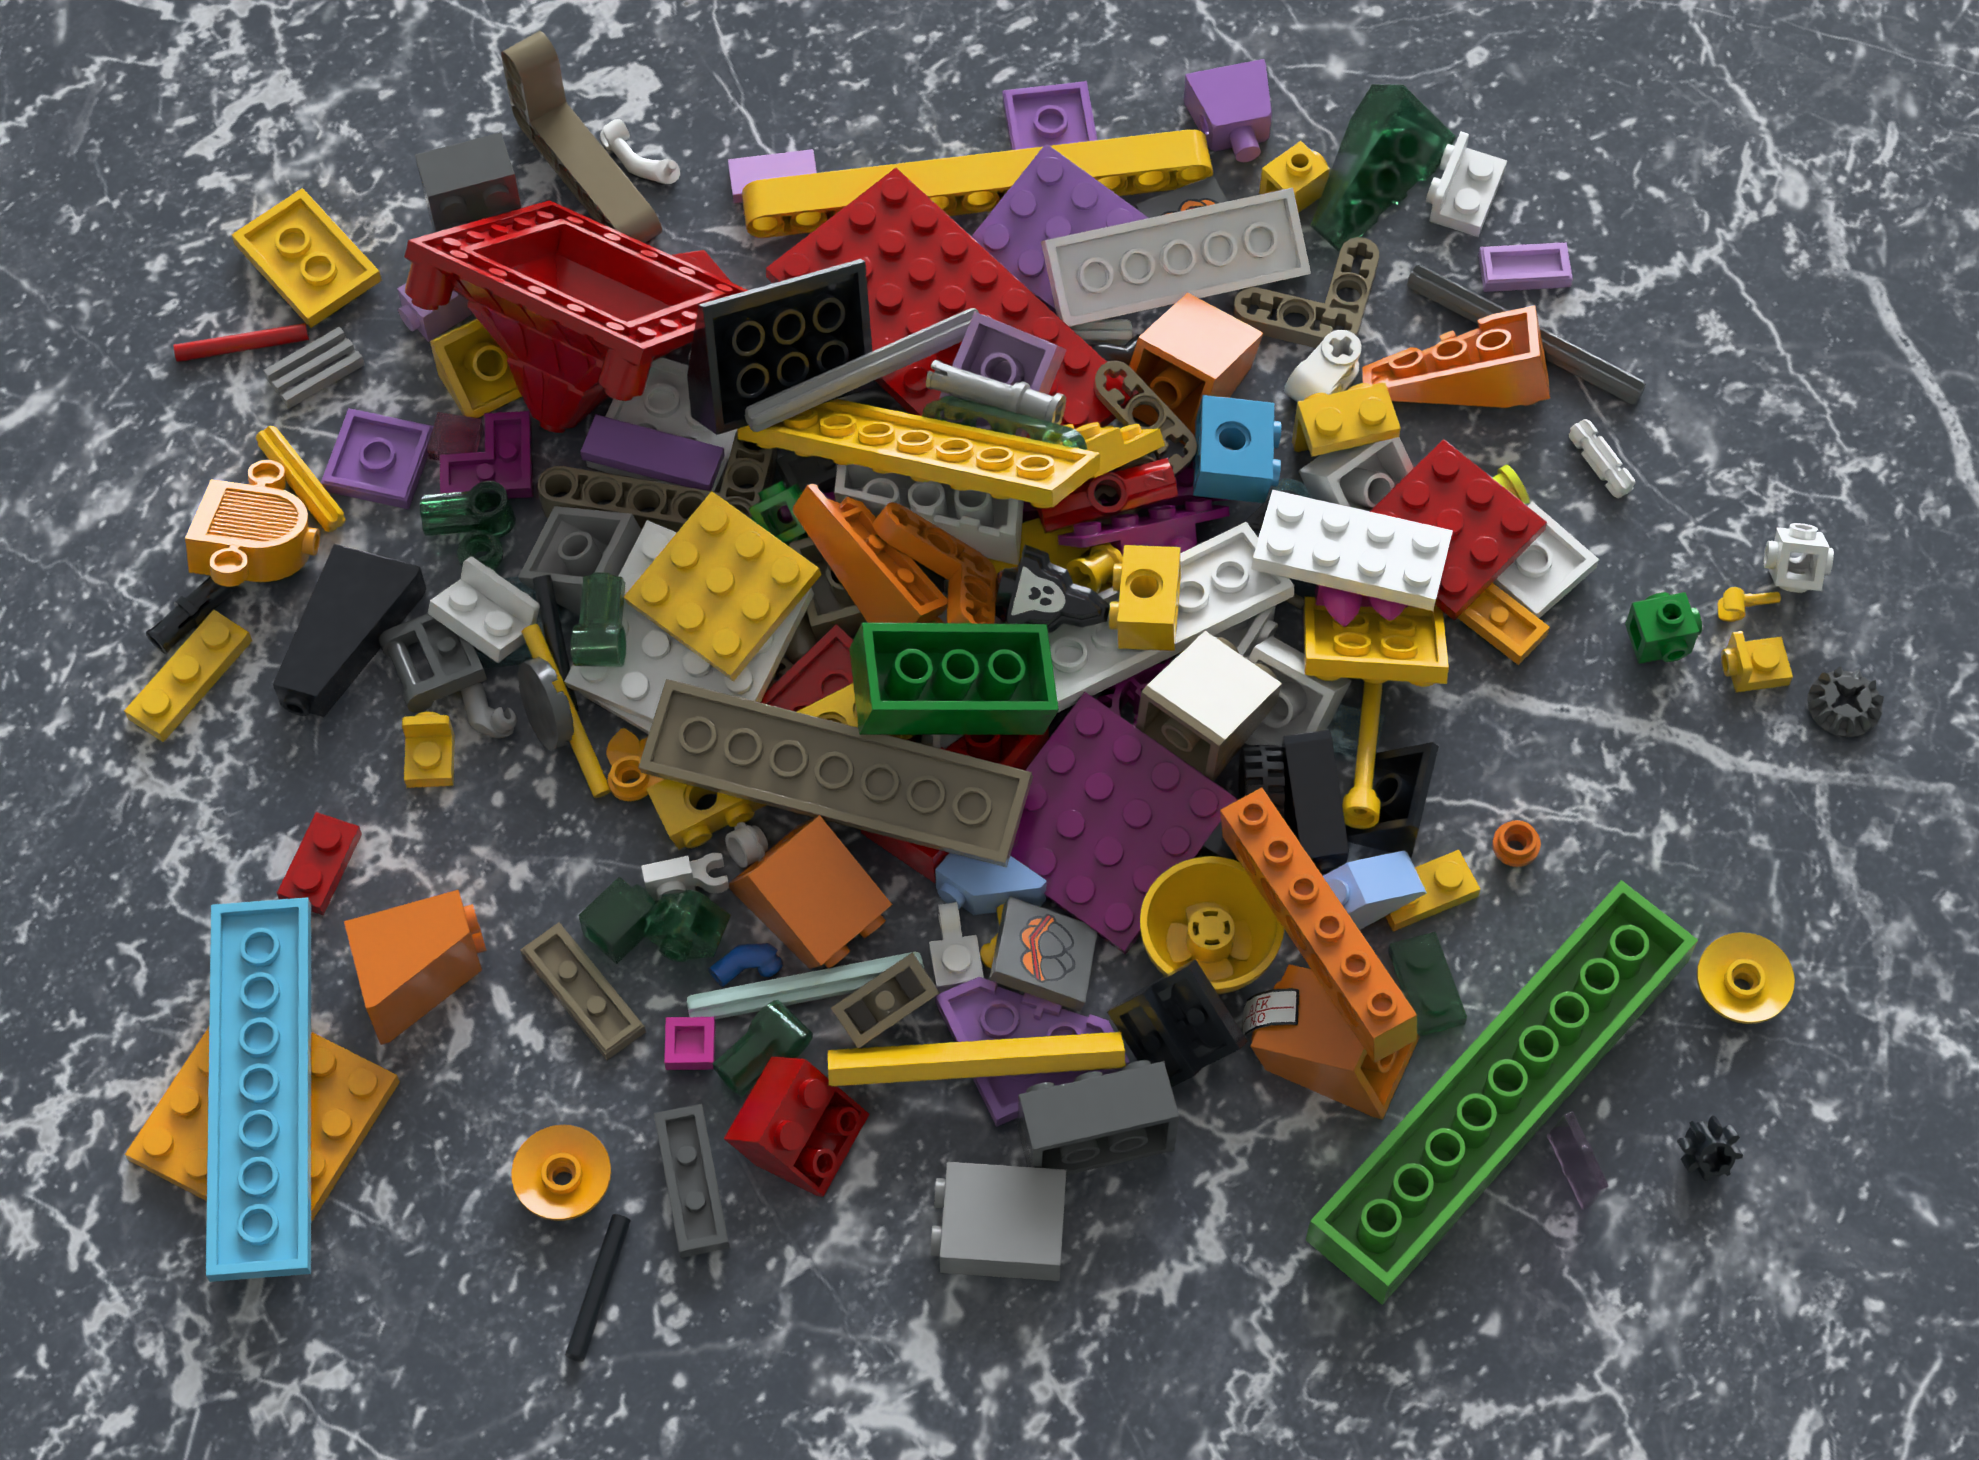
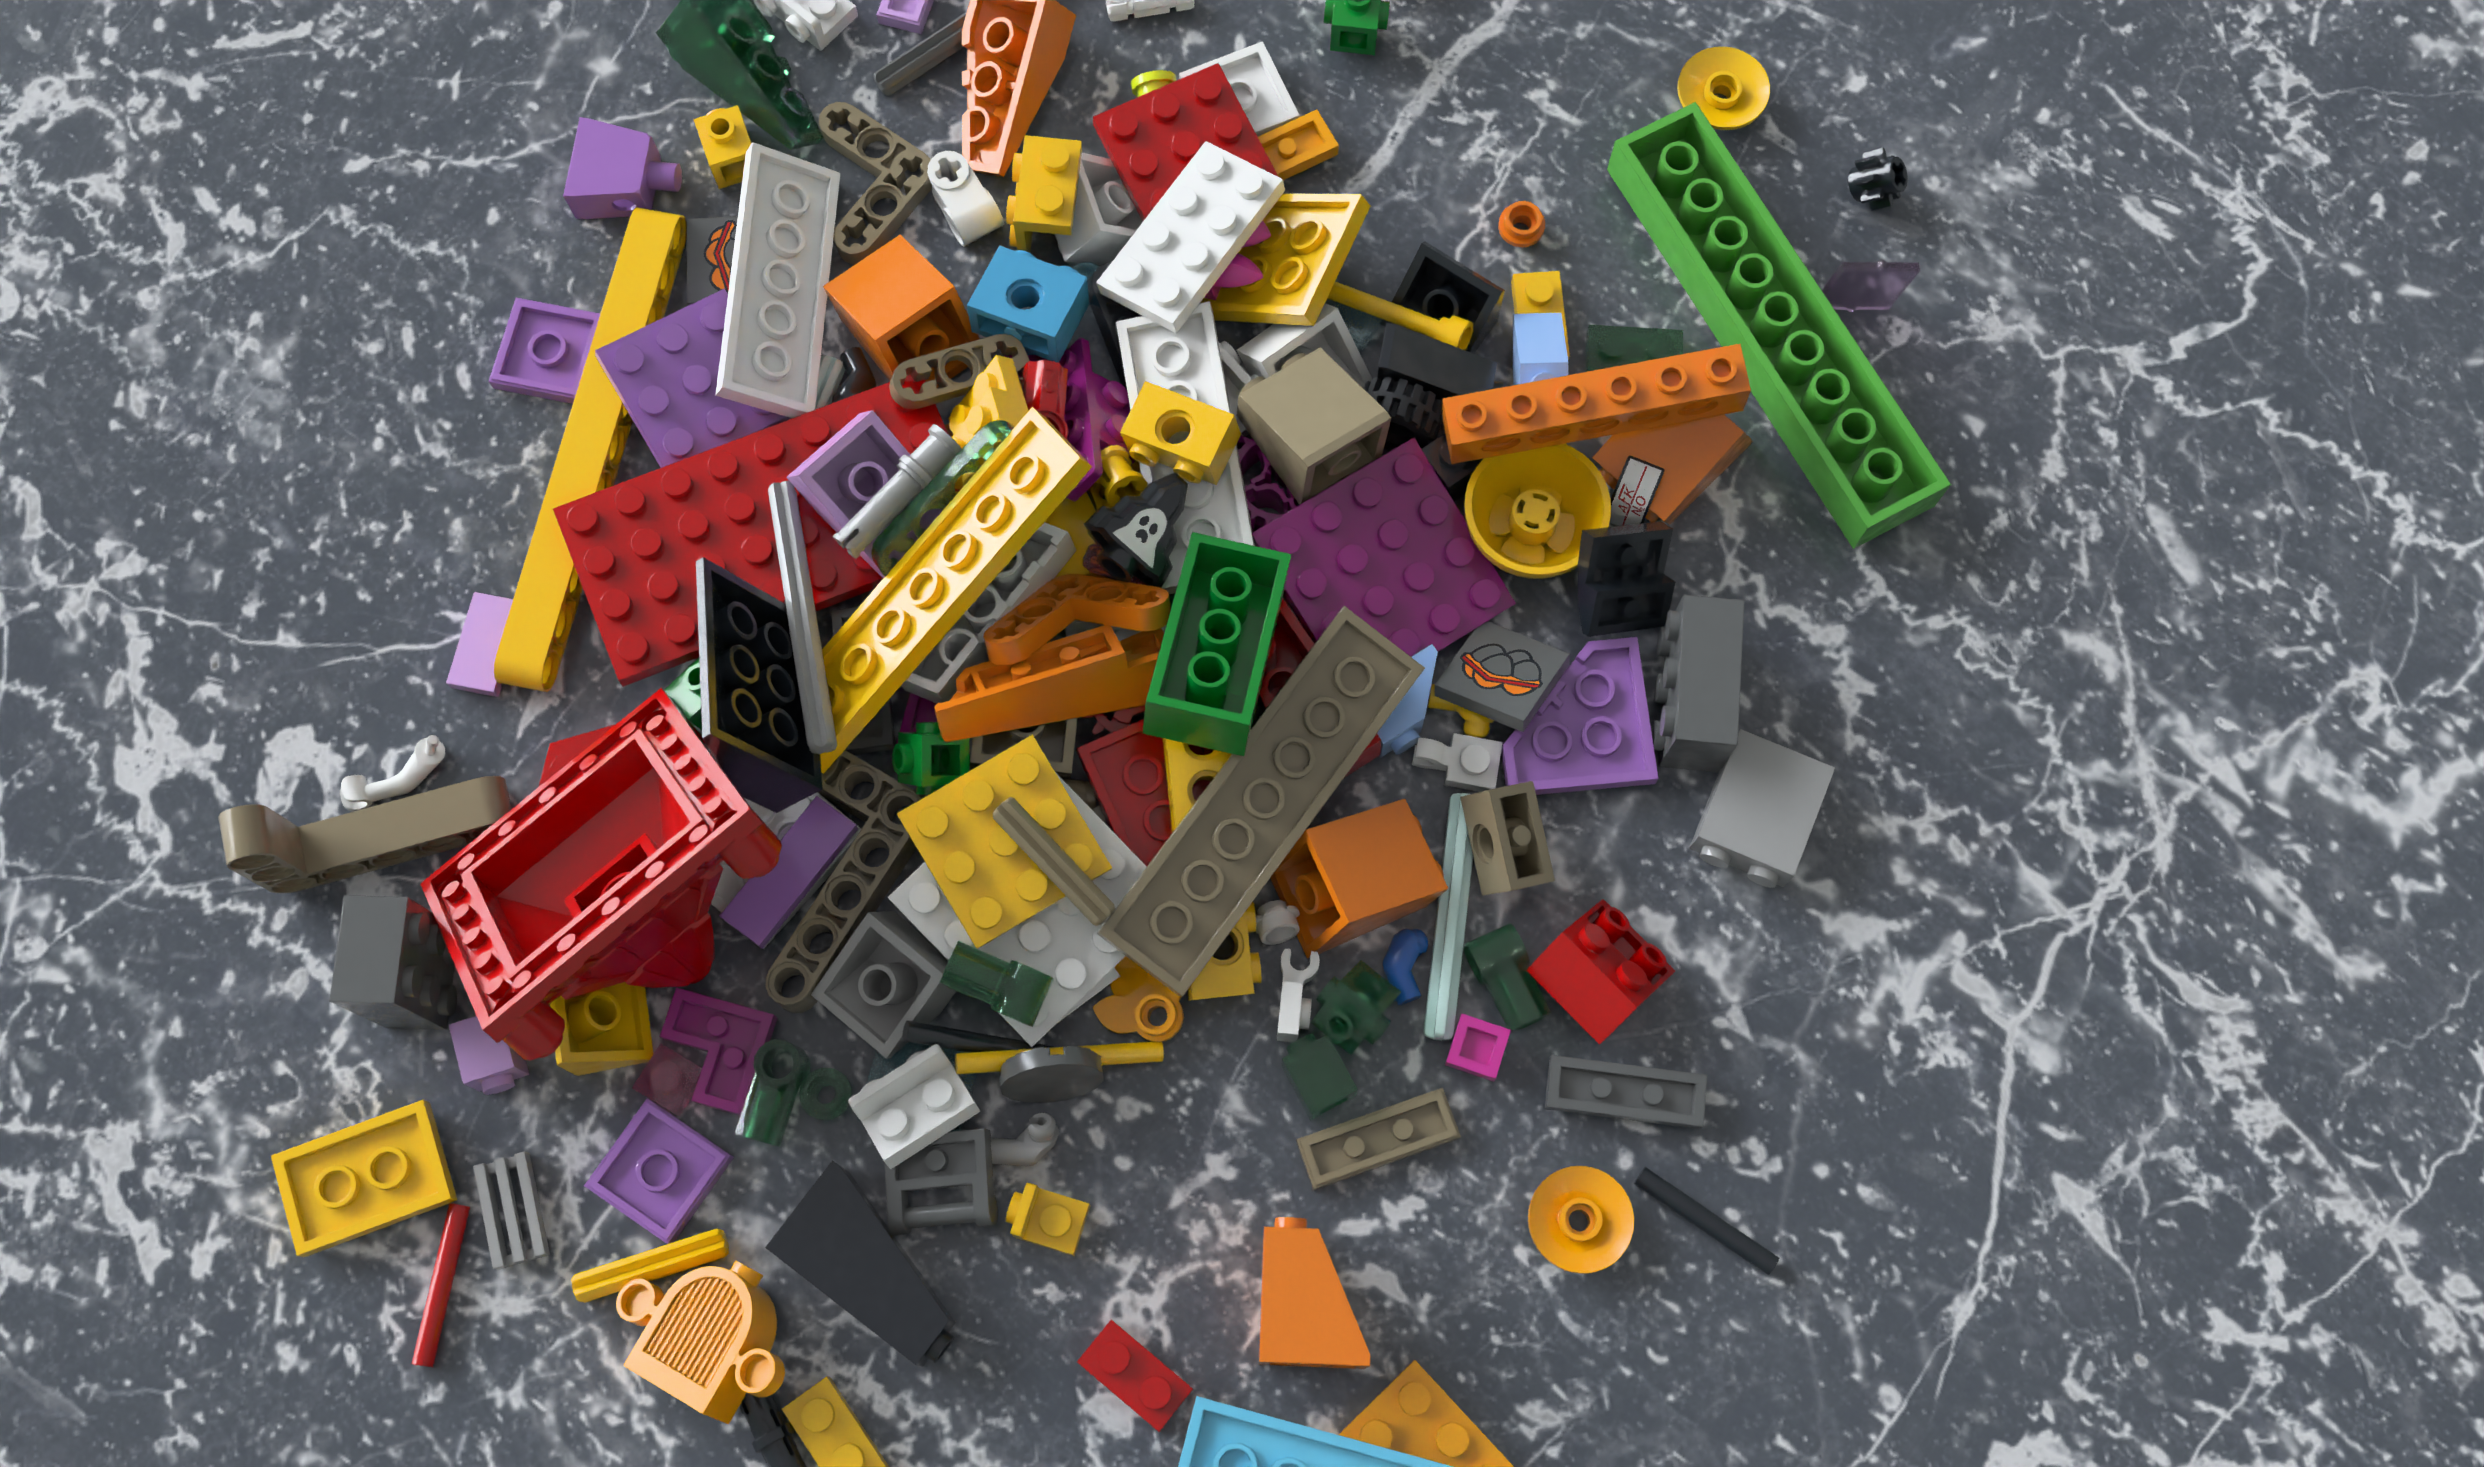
camera: 70 degrees left, 10 degrees up
yellow tile [828,1032,1125,1086] -> none
none -> dark tan axle [993,797,1115,926]

